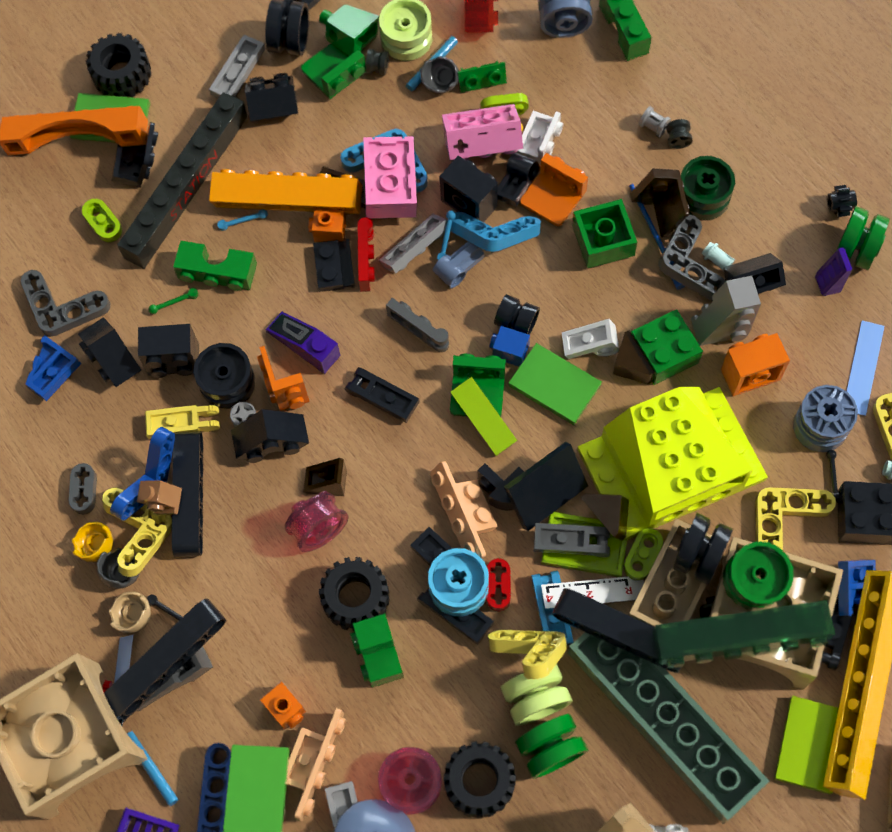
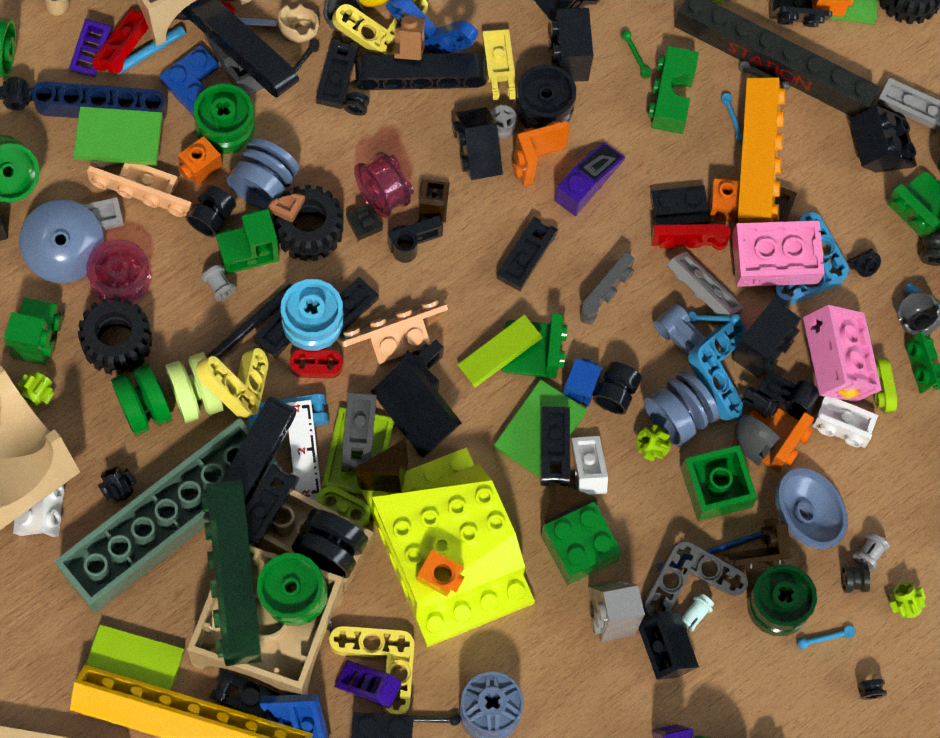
camera: 80 degrees right, 0 degrees up
orange brick [721,333,790,396] -> none
none -> red plate [92,9,148,74]
none -> black gear [98,466,136,502]
none -> blue plate [159,45,218,117]
none -> black wheel [185,185,236,237]
none -> green wheel [193,83,255,154]
none -> light grey bush [201,265,236,302]
none -> black bar [206,283,292,359]
none -> sand blue wheel [227,138,299,210]
none -> black plate [232,463,299,547]
none -> nougat tile [267,193,305,223]
none -> black plate [316,37,360,109]
none -> dark purple slope [334,660,401,709]
none -> black bush [343,92,370,116]
none -> pearl dark grey tile [346,203,383,241]
none -> black plate [387,216,443,263]
none -> orange brick [416,549,465,597]
none -> black plate [540,407,570,486]
none -> lime gear [636,425,671,462]
none -> sand blue wheel [644,371,719,446]
none -> dark grey brick [735,415,780,466]
none -> dark grey hinge [739,61,790,91]
none -> black pin [742,387,780,418]
none -> sand blue dish [775,468,848,550]
none -> dark azure hinge [797,626,855,649]
none -> black plate [847,248,881,277]
none -> black bush [858,679,887,700]
none -> lime gear [889,582,926,618]

